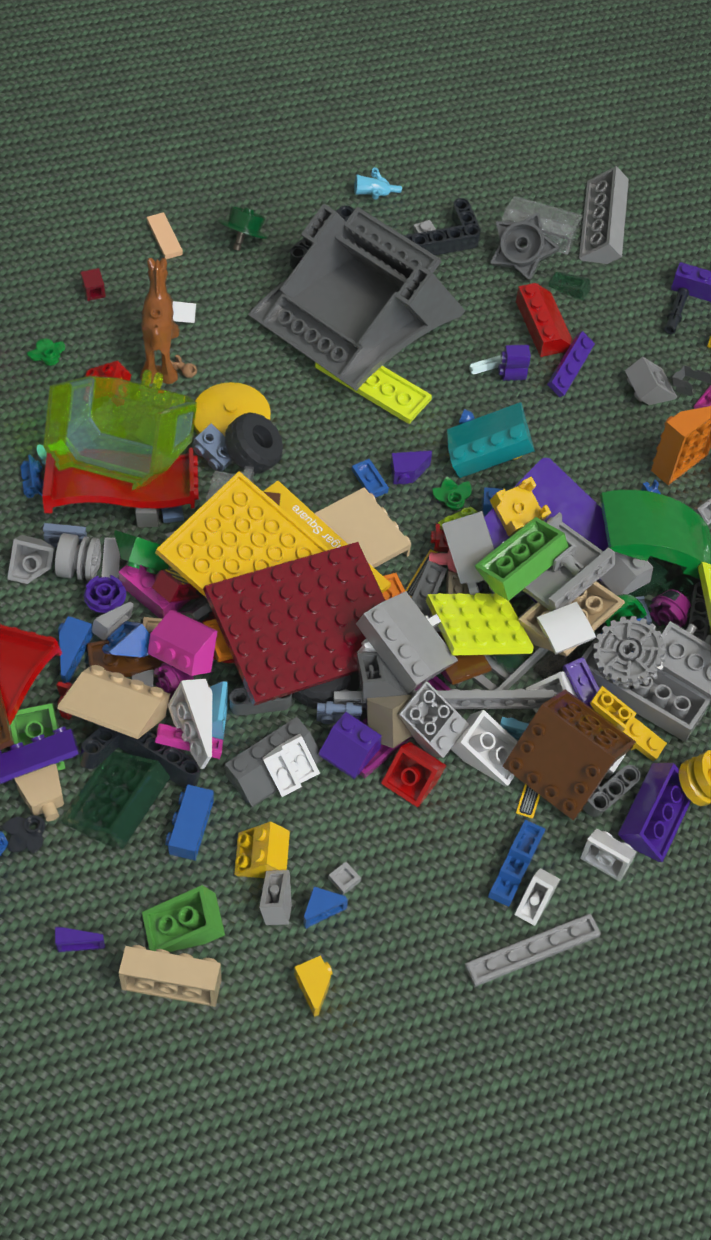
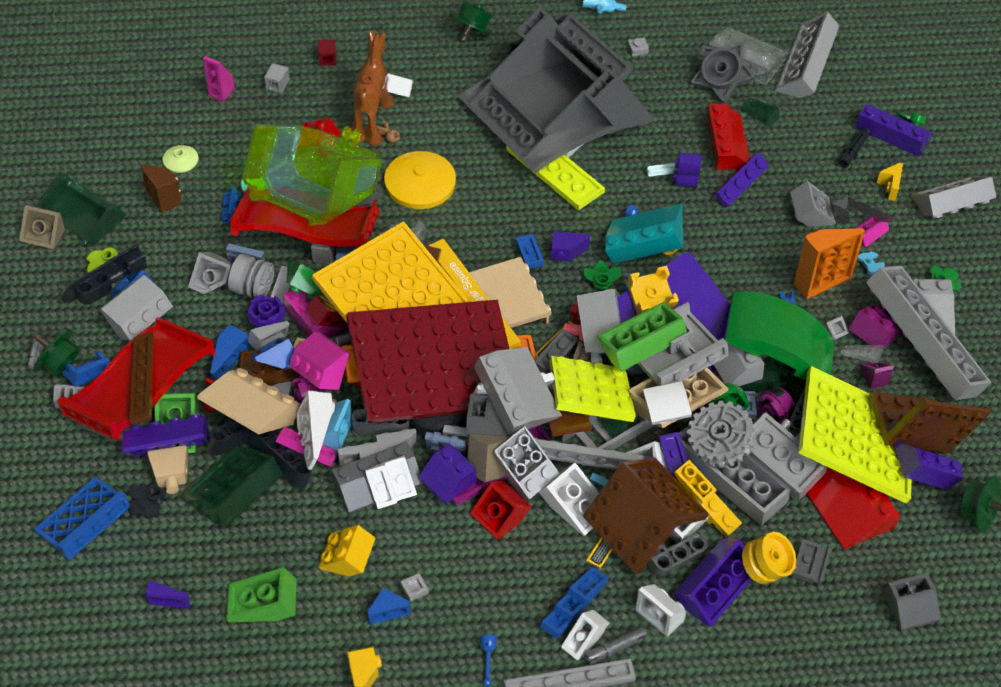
camera: 15 degrees right, 5 degrees down
green plate [27,338,65,366] -> none
tan brick [119,945,222,1007] -> none
light nougat tile [147,212,183,259] -> none
blue brick [166,785,214,861] -> none
sand blue brick [192,423,233,473] -> none
black tyre [225,412,283,474] -> none
light grey slope [259,870,292,925] -> none
black beam [404,198,481,255] -> none
none -> light grey brick [264,63,290,93]
none -> light grey slope [338,429,417,466]
none -> blue hinge [480,634,497,687]
none -> dark grey pin [584,627,646,665]

